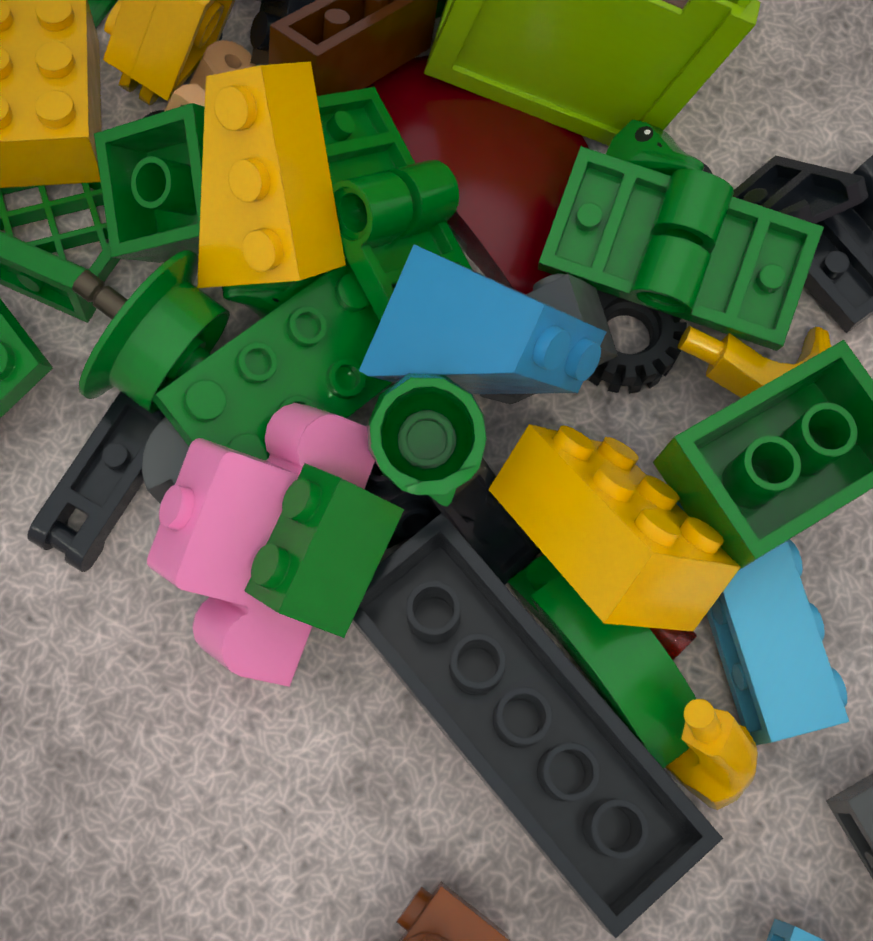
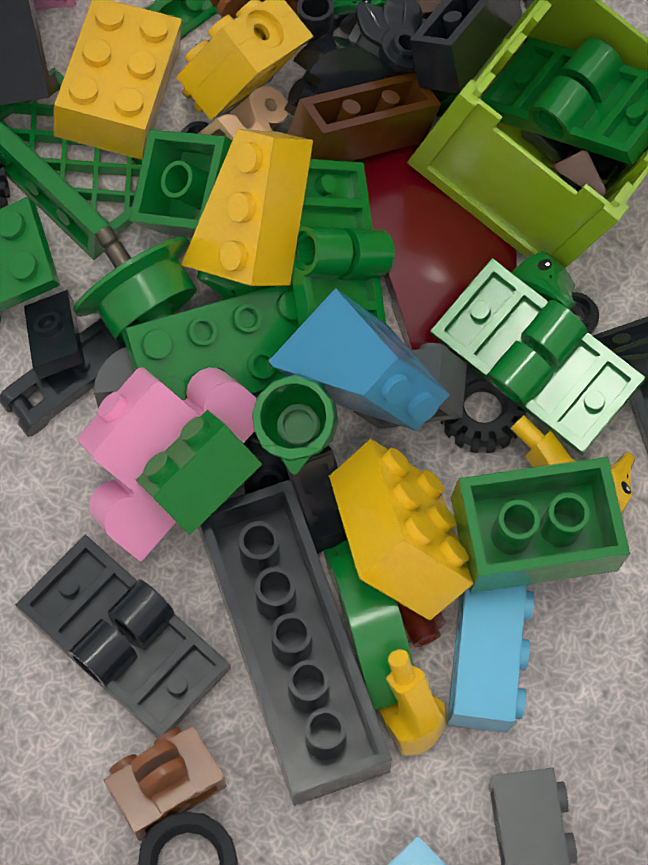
camera: 20 degrees right, 5 degrees down
none -> black plate [15,534,231,738]
none -> black plate [24,290,84,379]

